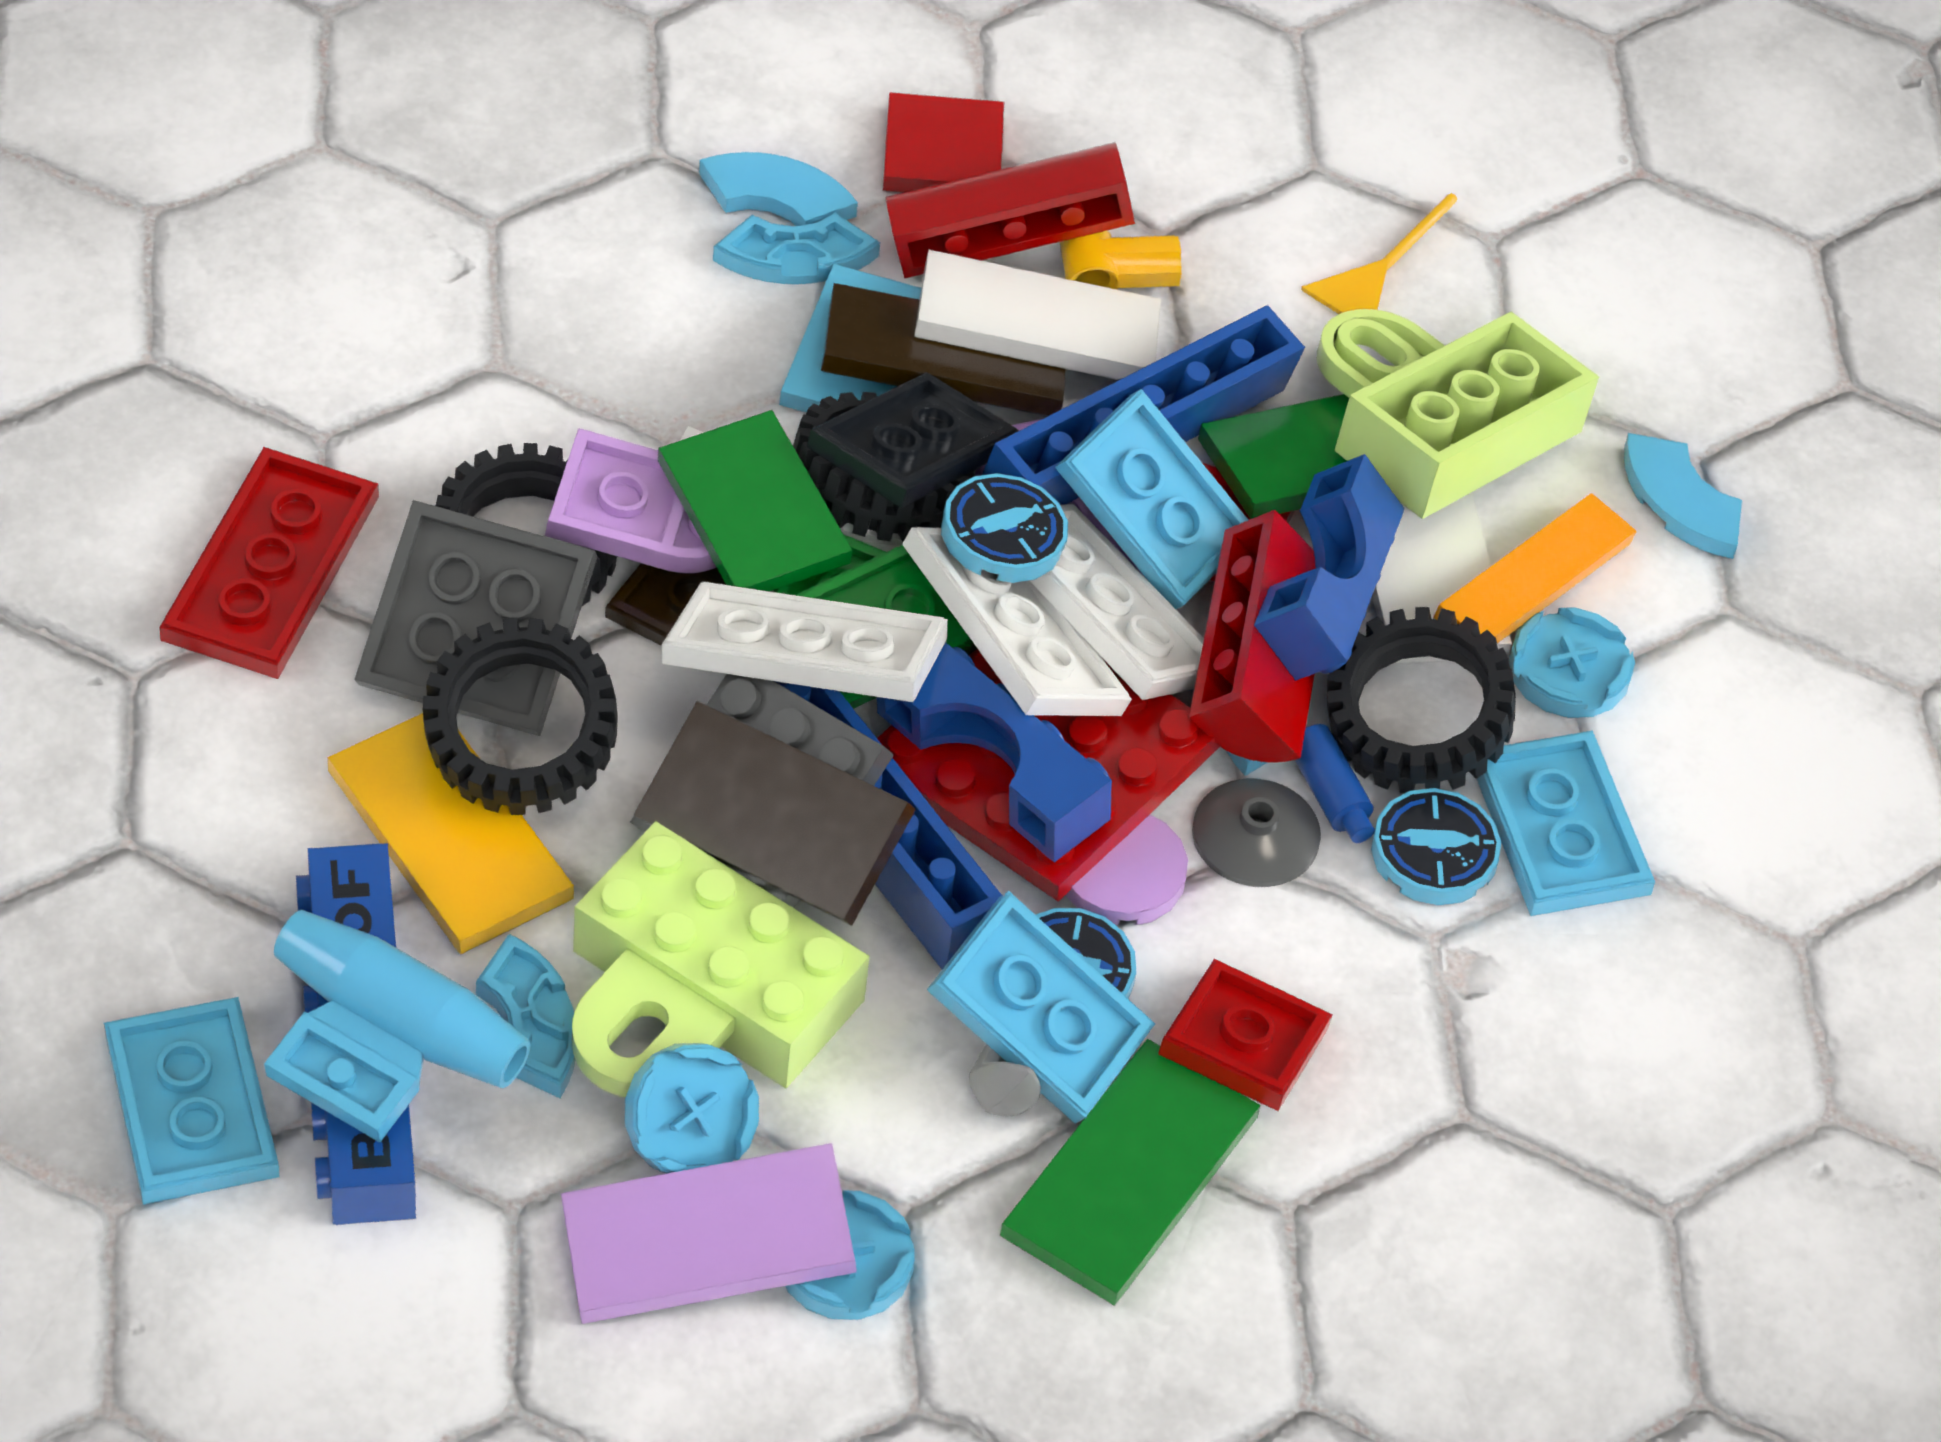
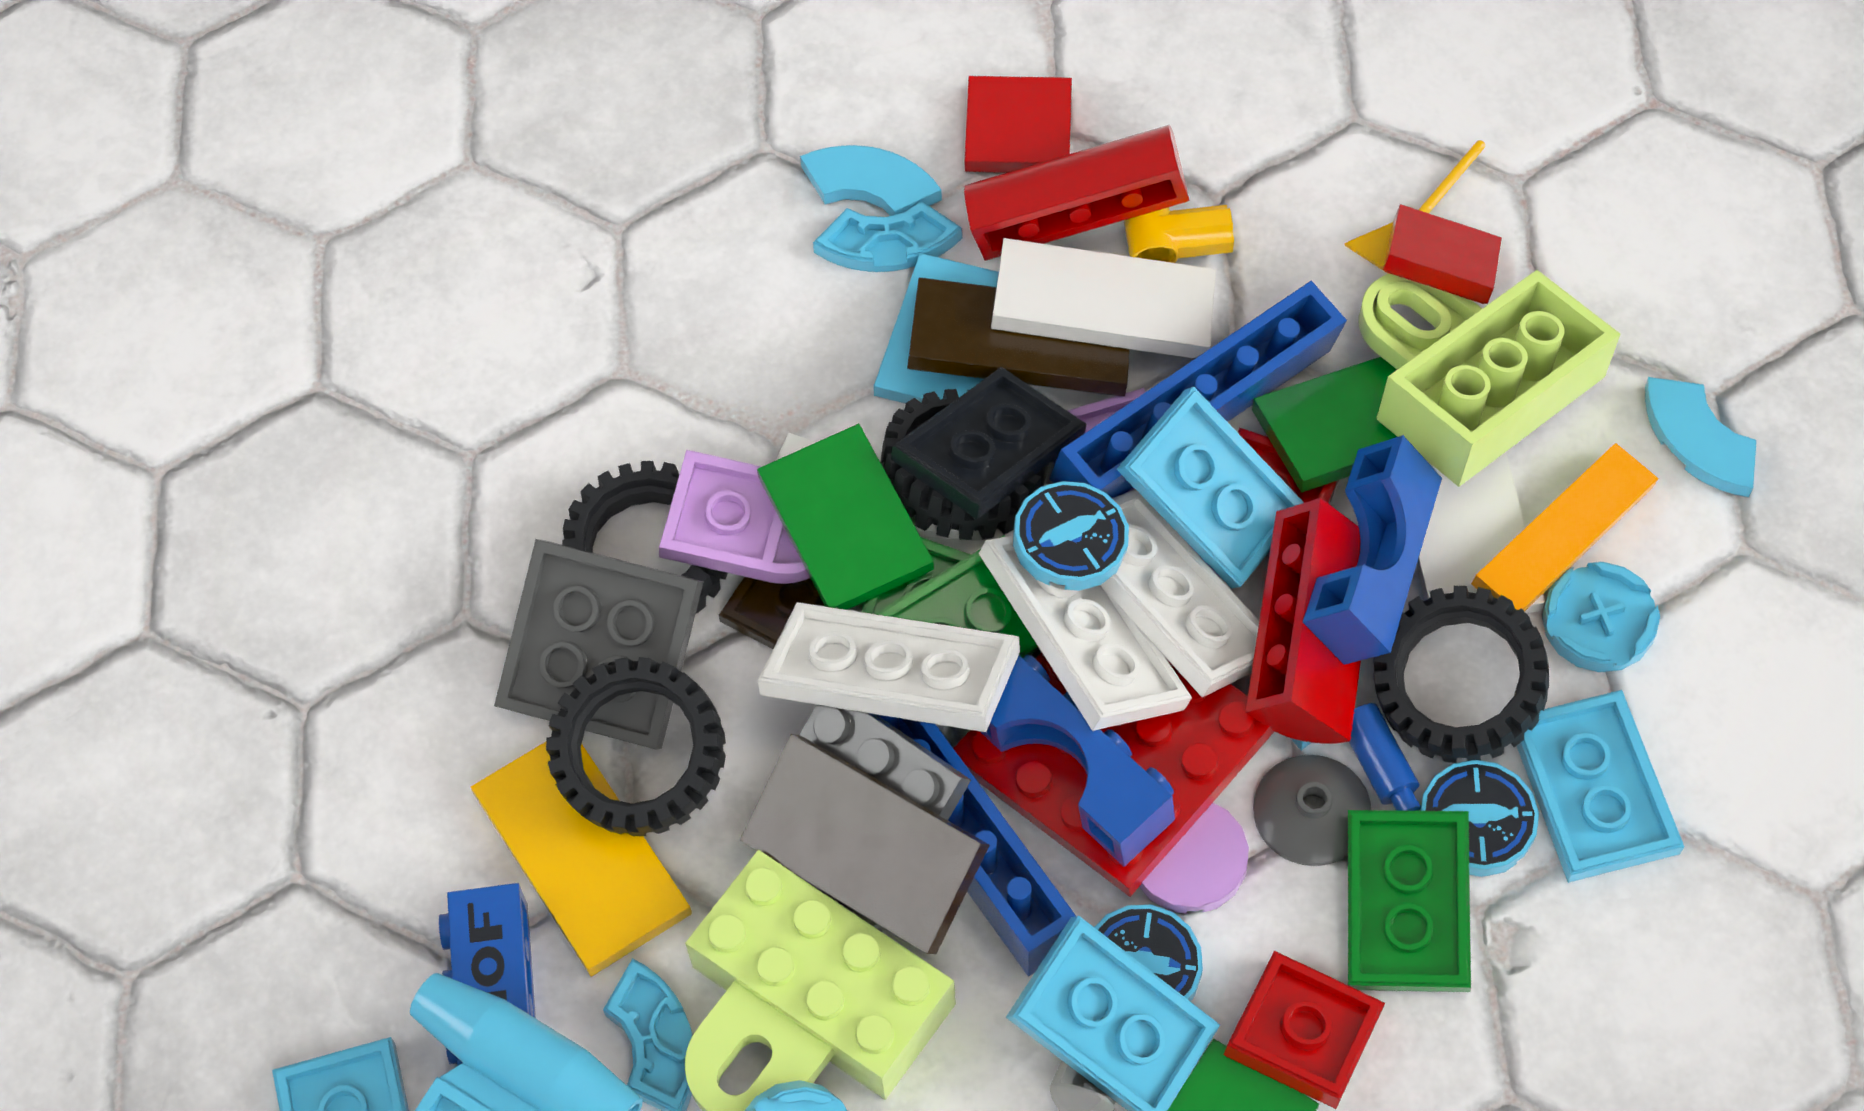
camera: 10 degrees right, 10 degrees up
red tile [159,447,379,679] -> none
none -> green tile [1348,810,1471,992]
none -> red tile [1383,204,1502,304]

